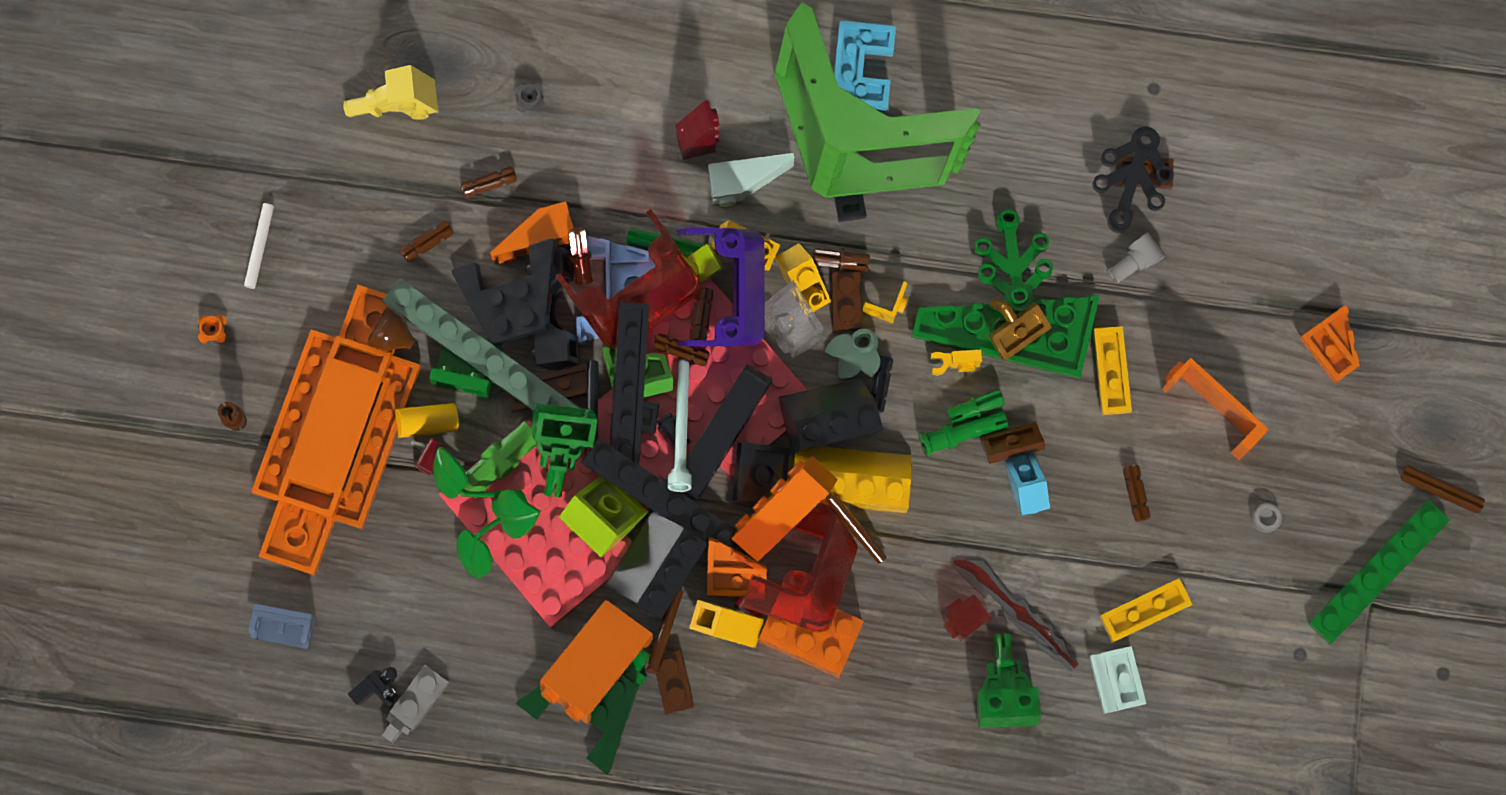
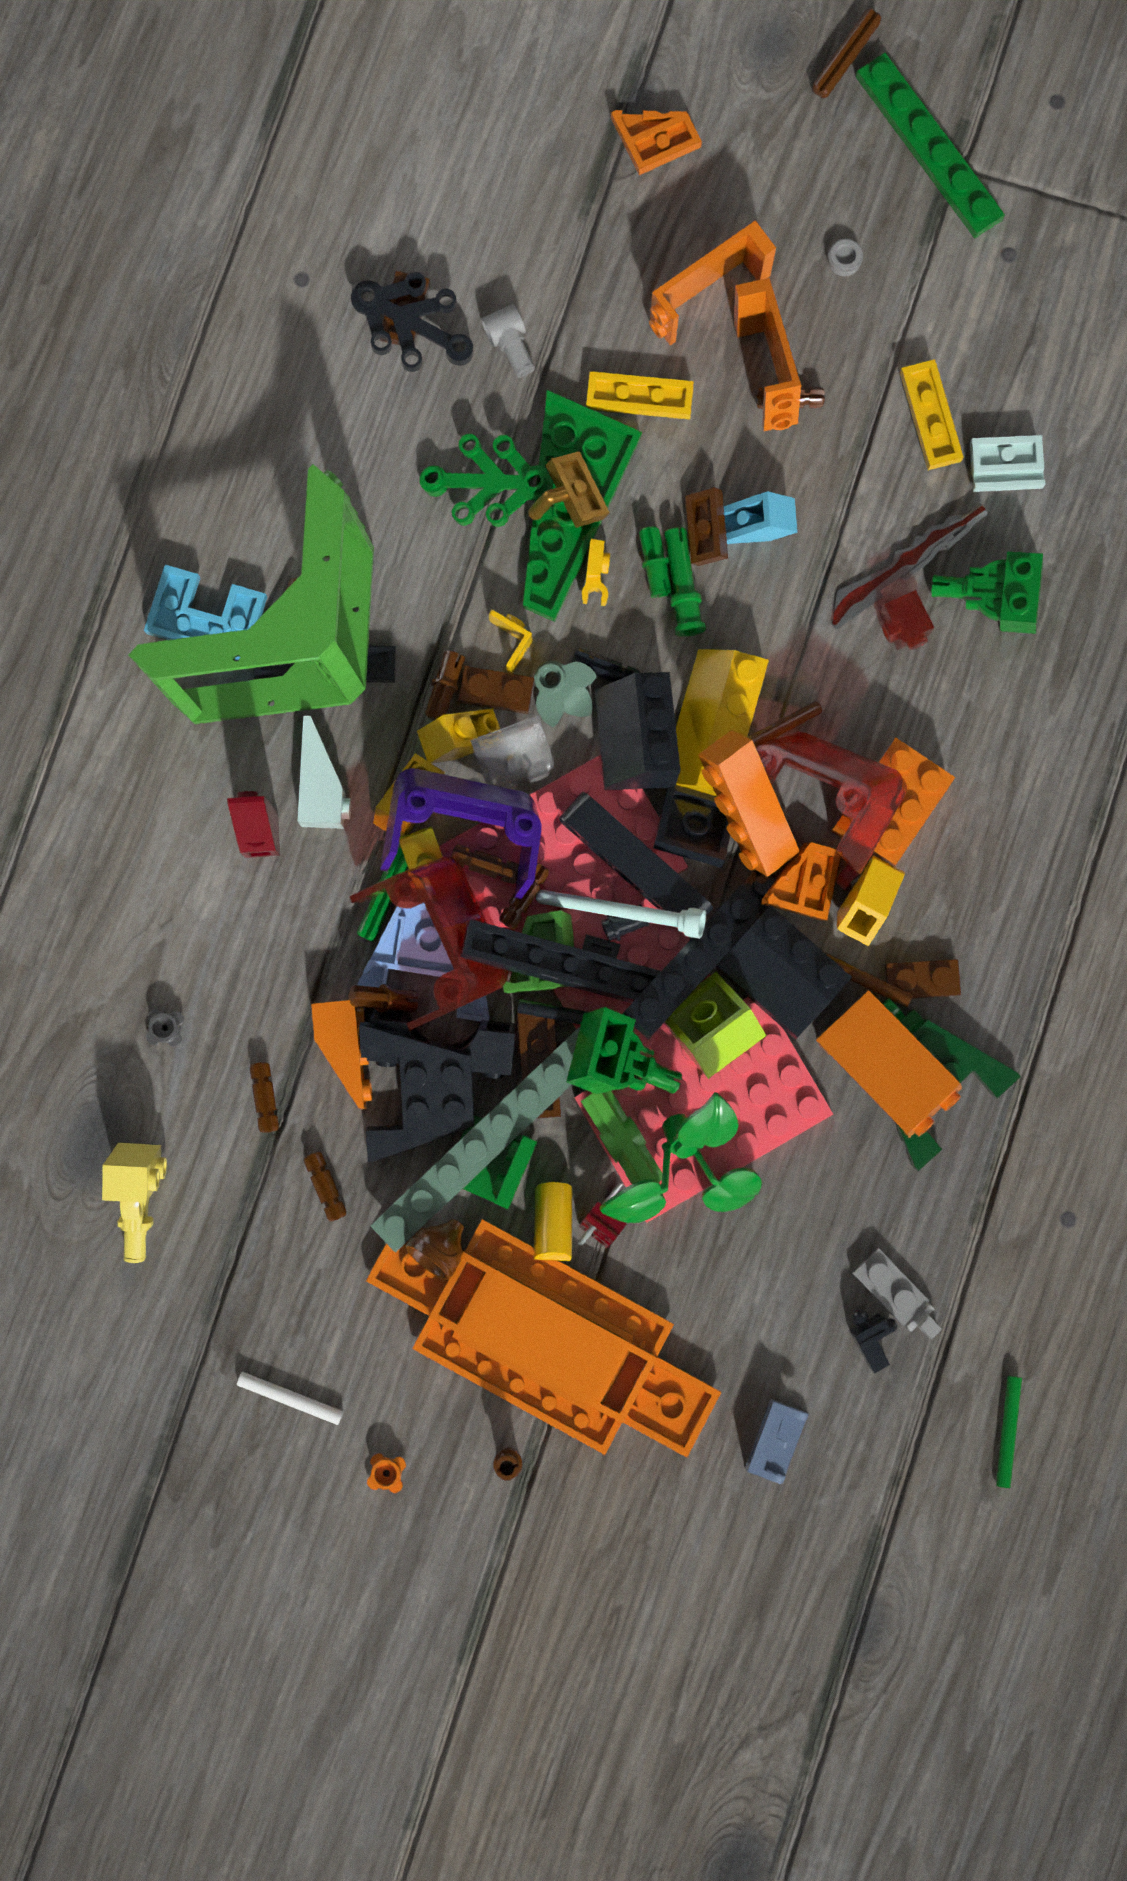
camera: 75 degrees left, 5 degrees up
none -> orange panel [734,278,801,431]

